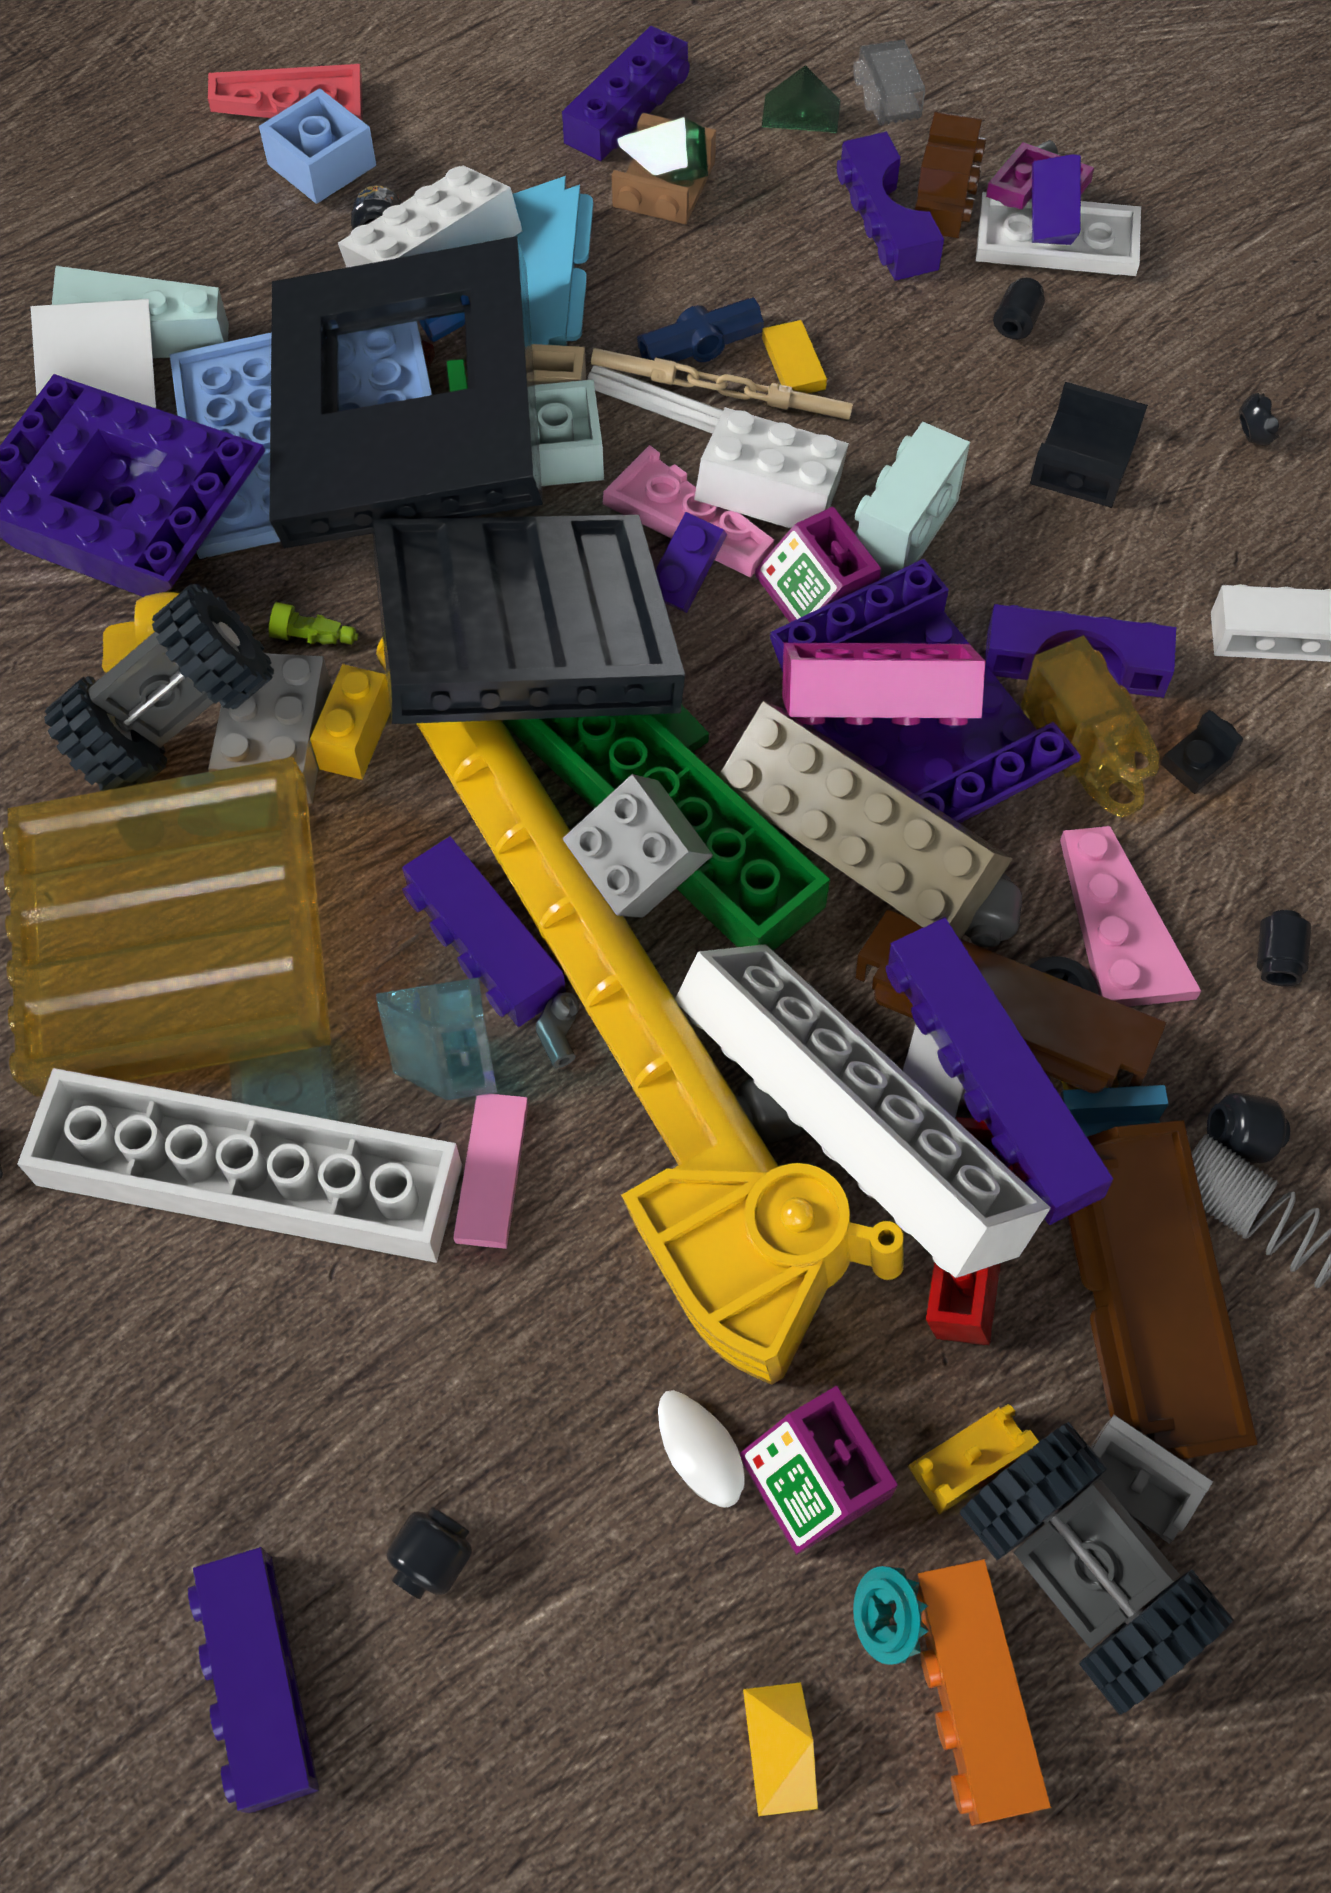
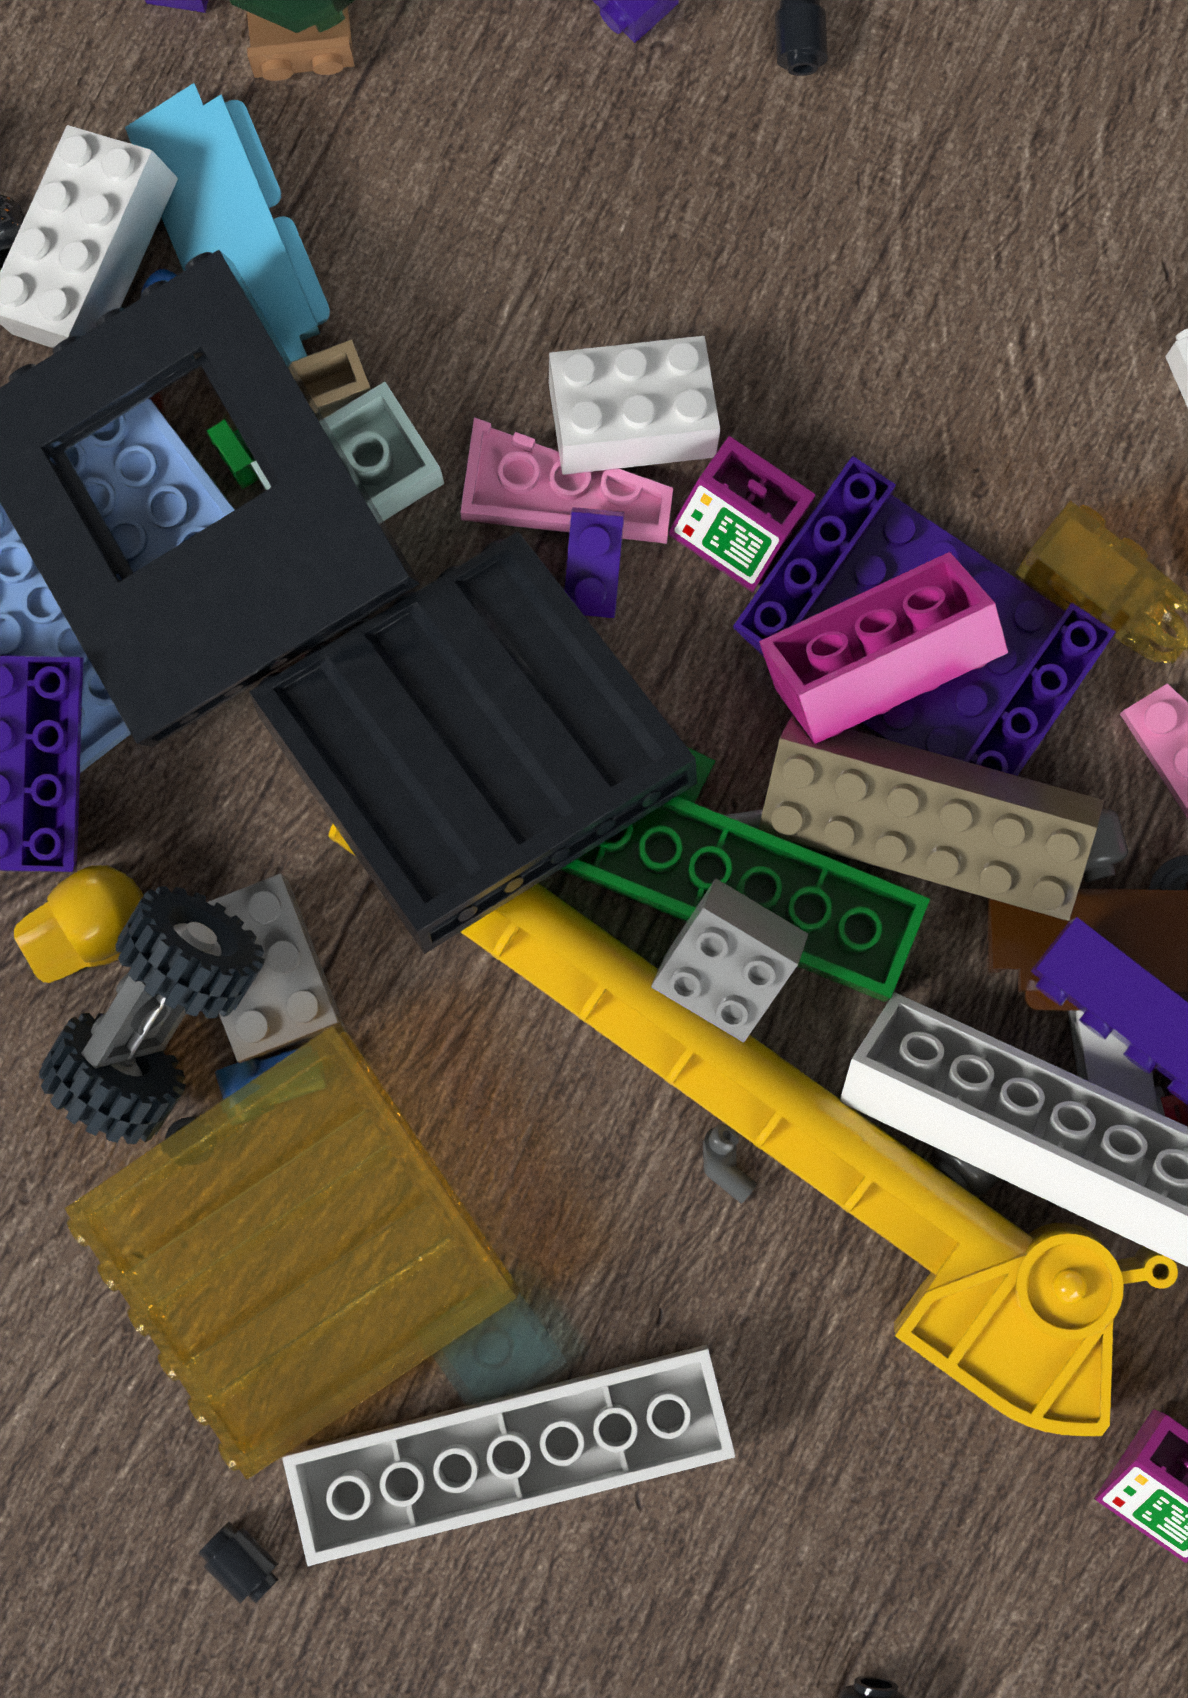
camera: 20 degrees left, 20 degrees up
lime piece [269,602,358,645] -> none
yellow piece [310,664,391,780] -> none
clear light blue slope [376,977,497,1100] -> none
dark purple brick [402,836,566,1028] -> none
bright pink tile [453,1092,529,1249] -> none
white axle [587,365,724,434] -> none
tan piece [591,348,853,420] -> none
dark blue piece [637,297,764,362] -> none
white arm [658,1390,744,1508] -> none
yellow tile [762,320,827,394] -> none
light aqua brick [855,421,970,580] -> none
dark purple arch [985,604,1176,698] -> none
black panel [1030,382,1148,508] -> none
black plate [1239,393,1280,446] -> none

